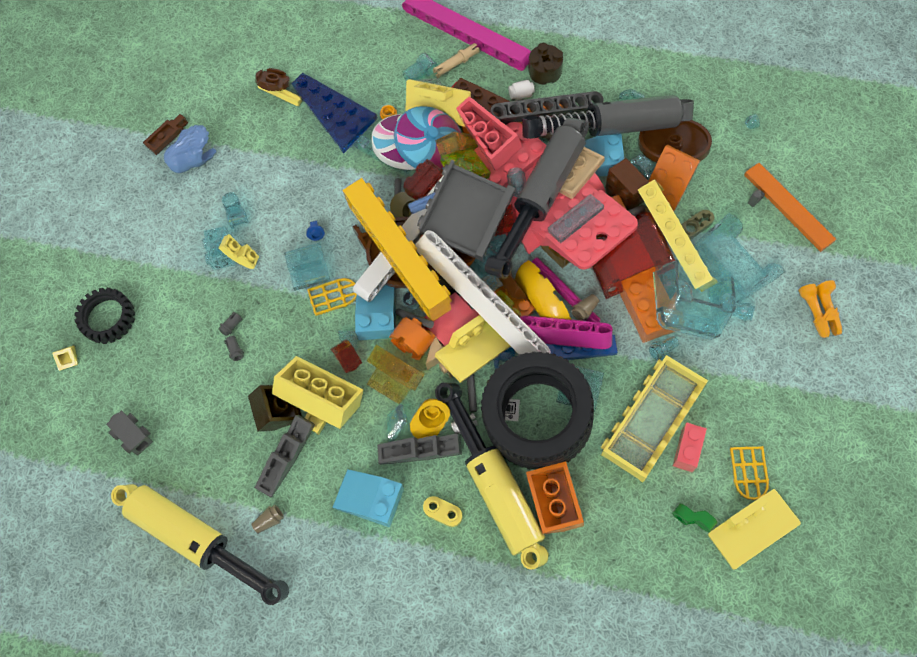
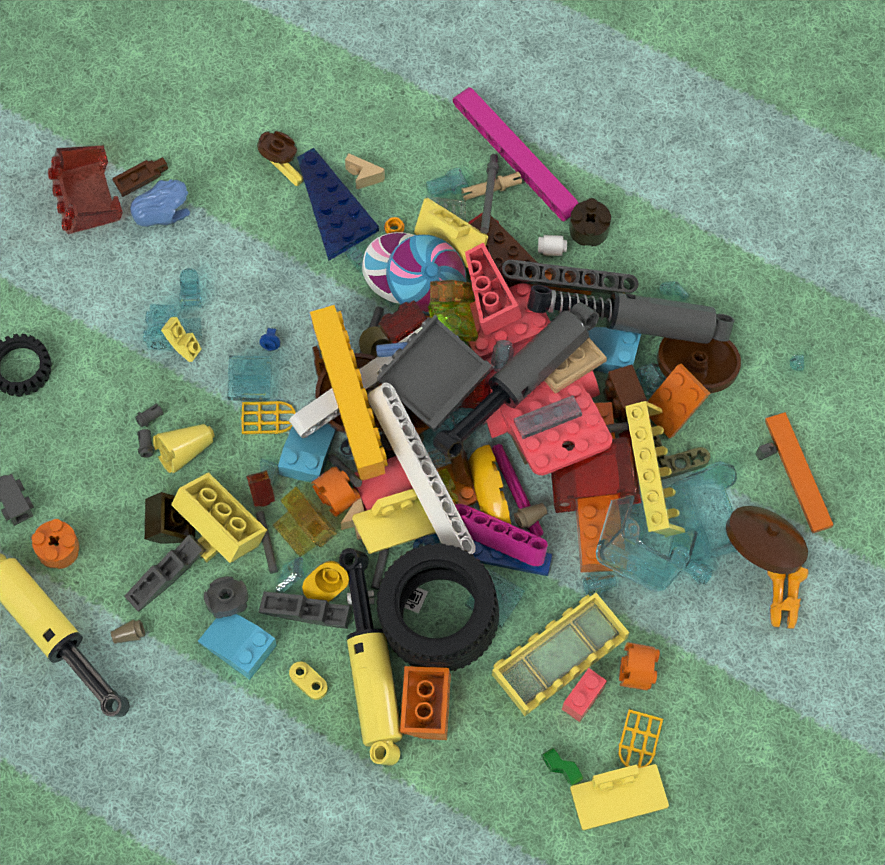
camera: 10 degrees right, 0 degrees up
none -> orange brick [32,519,80,569]
none -> clear red windscreen [48,145,123,234]
none -> light yellow cone [153,424,215,474]
none -> clear light blue sticker [178,317,202,339]
none -> dark grey plate [204,576,248,618]
none -> dark grey bar [256,511,278,574]
none -> tan slope [345,154,385,189]
none -> dark grey bar [480,154,499,234]
none -> orange brick [619,642,660,691]
none -> reddish brown dish [726,506,808,574]

